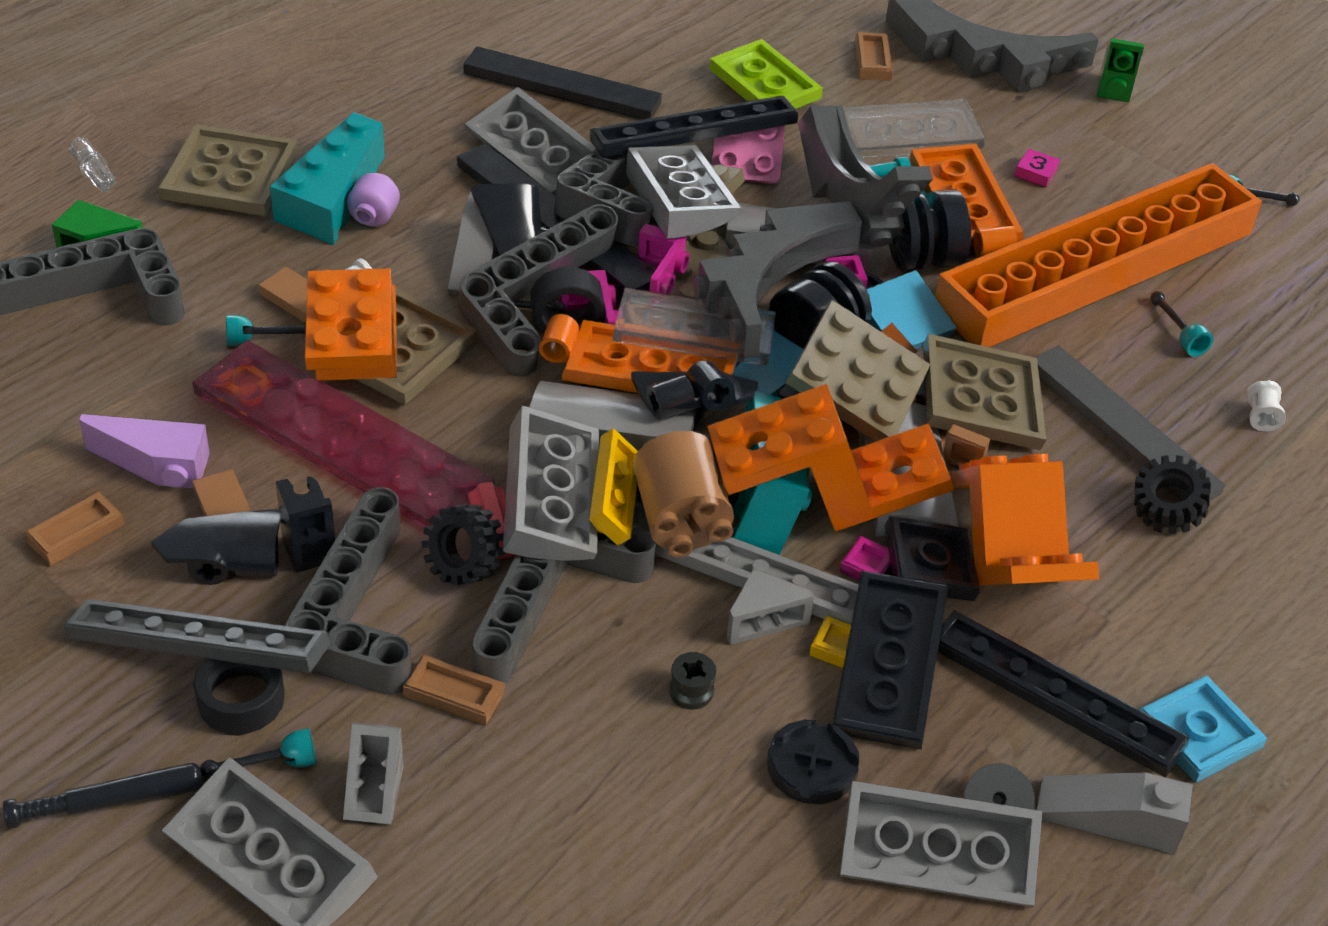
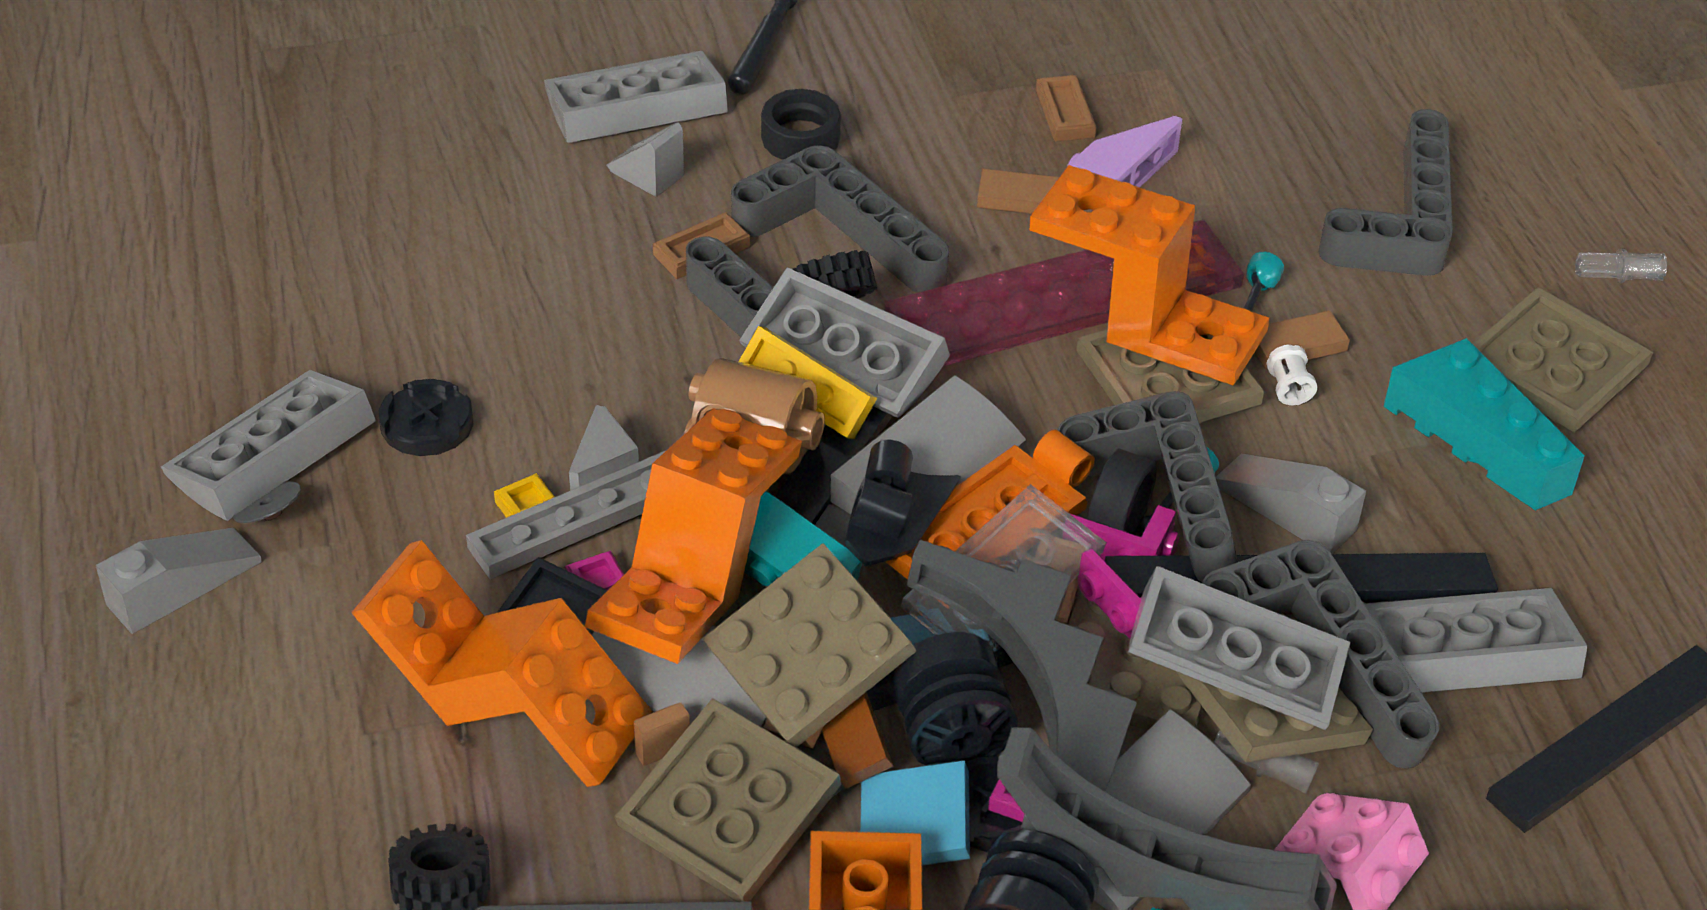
camera: 125 degrees right, 0 degrees up
green slope [52,200,143,248] -> none
dark grey tile [63,599,330,673] -> none
black panel [151,509,280,585] -> none
hinge [200,728,317,779] -> none
black hinge [276,476,335,573] -> none
lavender head [347,173,400,227] -> none
black panel [470,184,547,263] -> none
black tile [590,95,798,158] -> none
pearl dark grey wheel [669,652,716,709] -> none
black tile [832,571,948,750] -> none
black tile [938,610,1190,778] -> none
medium azure tile [1140,675,1267,783] -> none

